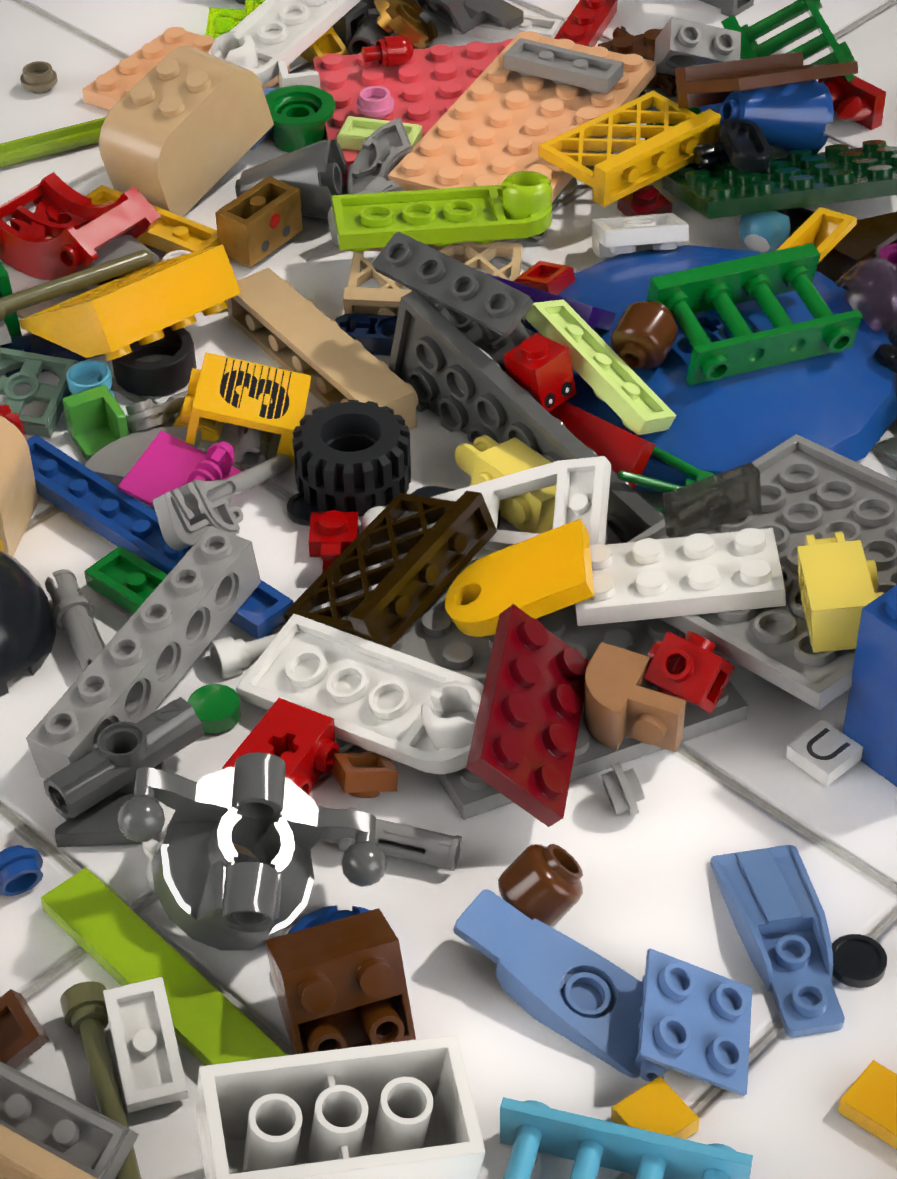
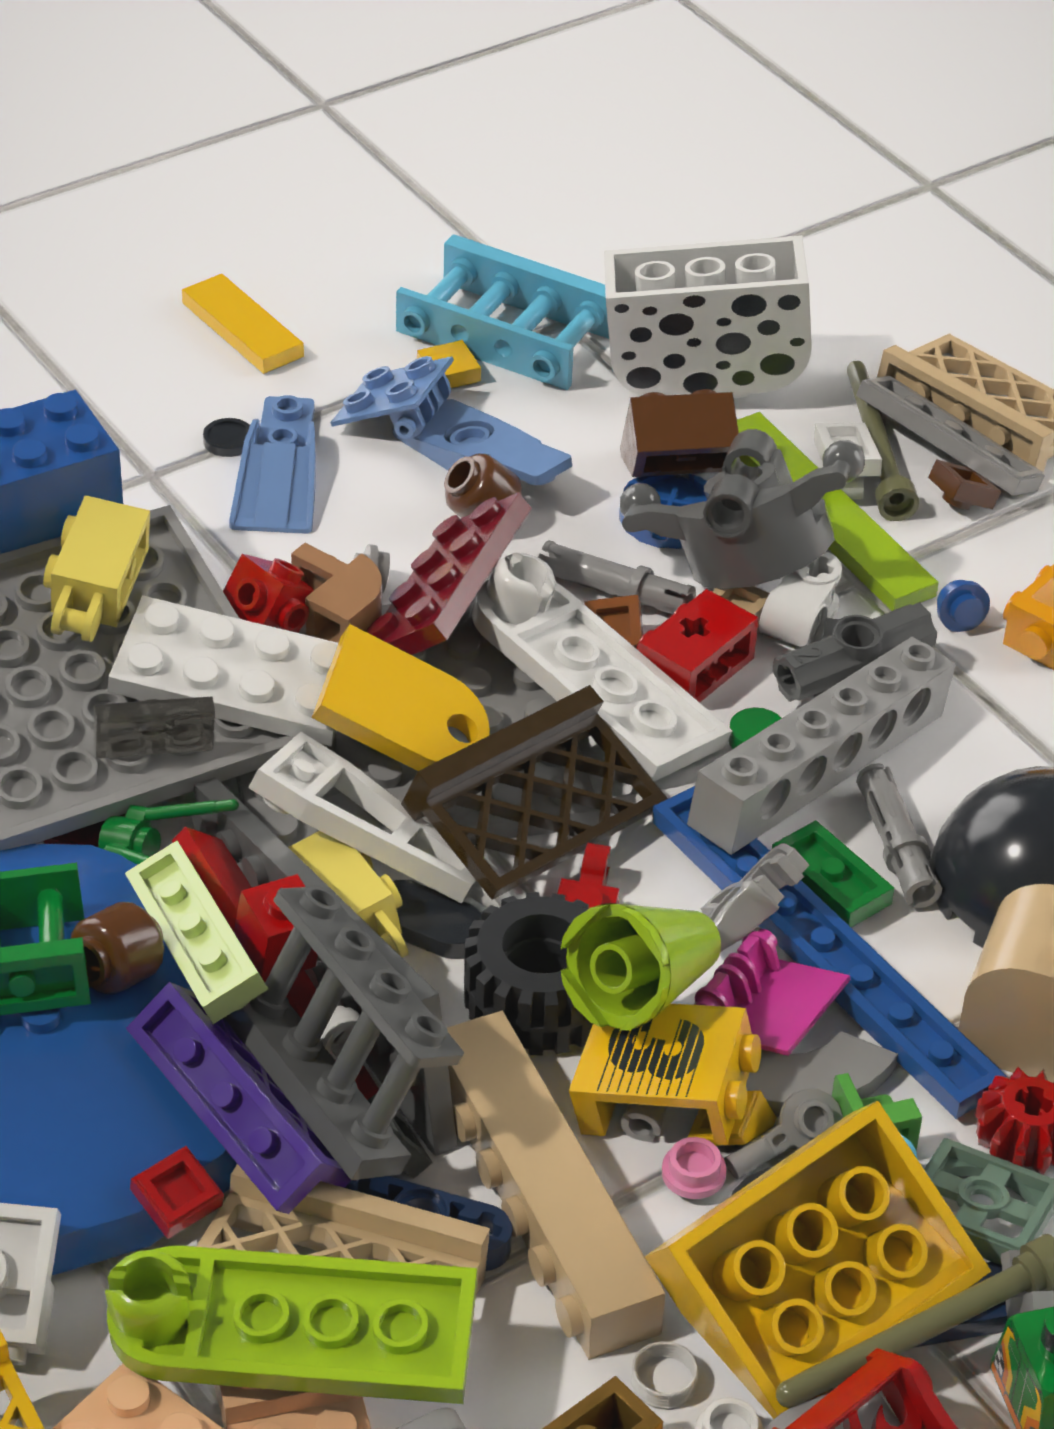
camera: 170 degrees left, 0 degrees up
none -> lime cone [560,903,721,1031]

